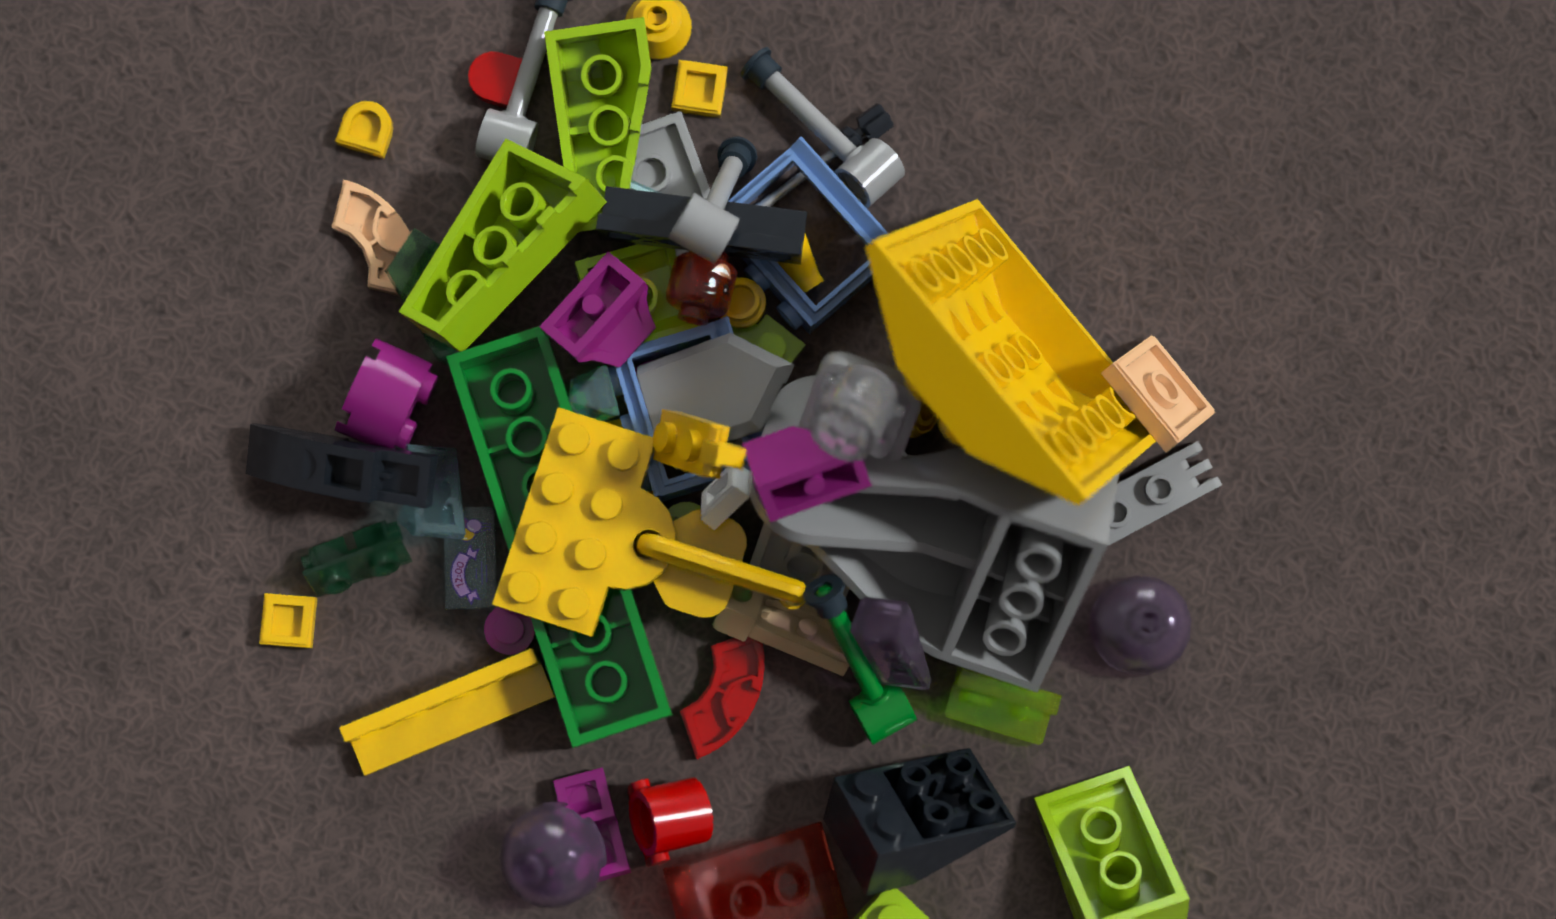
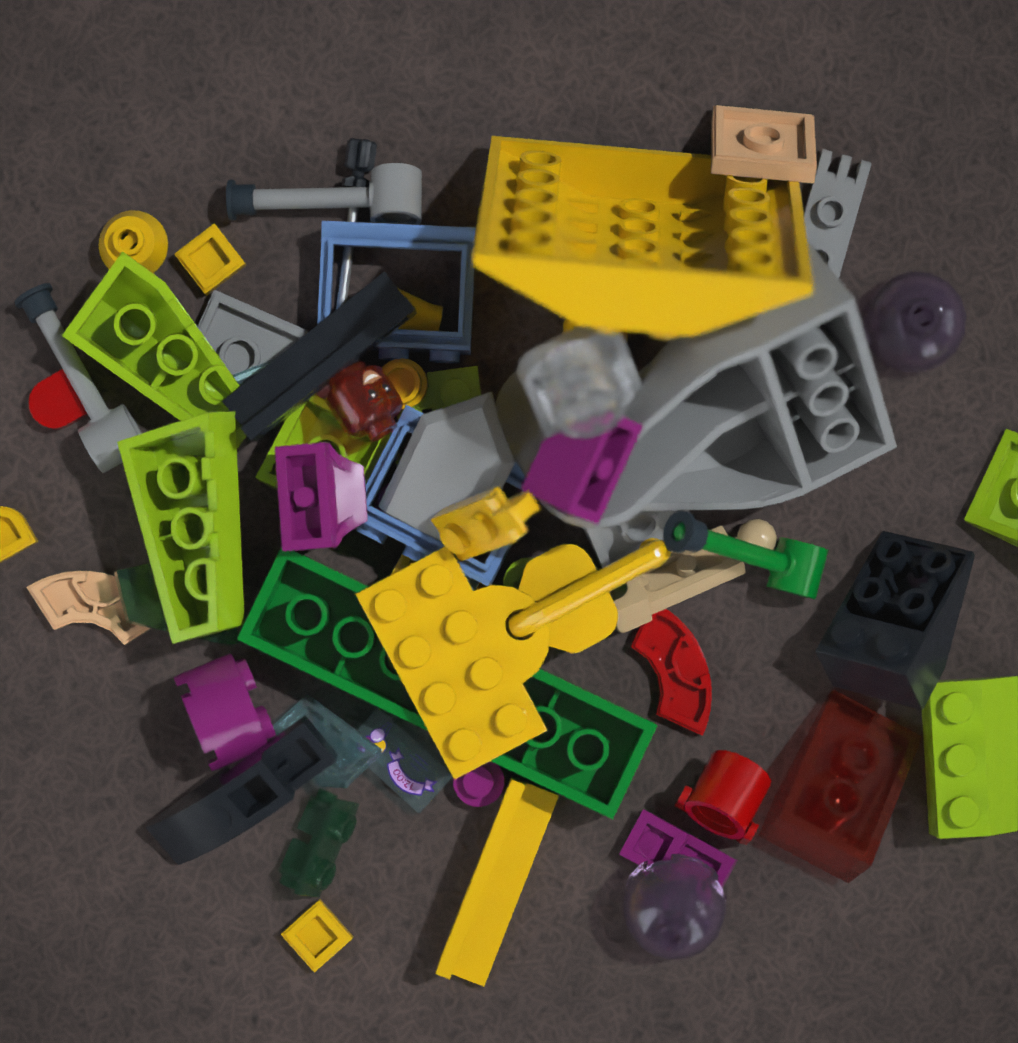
camera: 35 degrees left, 5 degrees up
clear light blue slope [569,365,620,421] -> none
light grey piece [668,136,757,264] -> none
white tile [701,466,750,530] -> none
clear purple slope [850,597,931,690] -> none
clear neon green bracket [945,667,1062,745] -> none

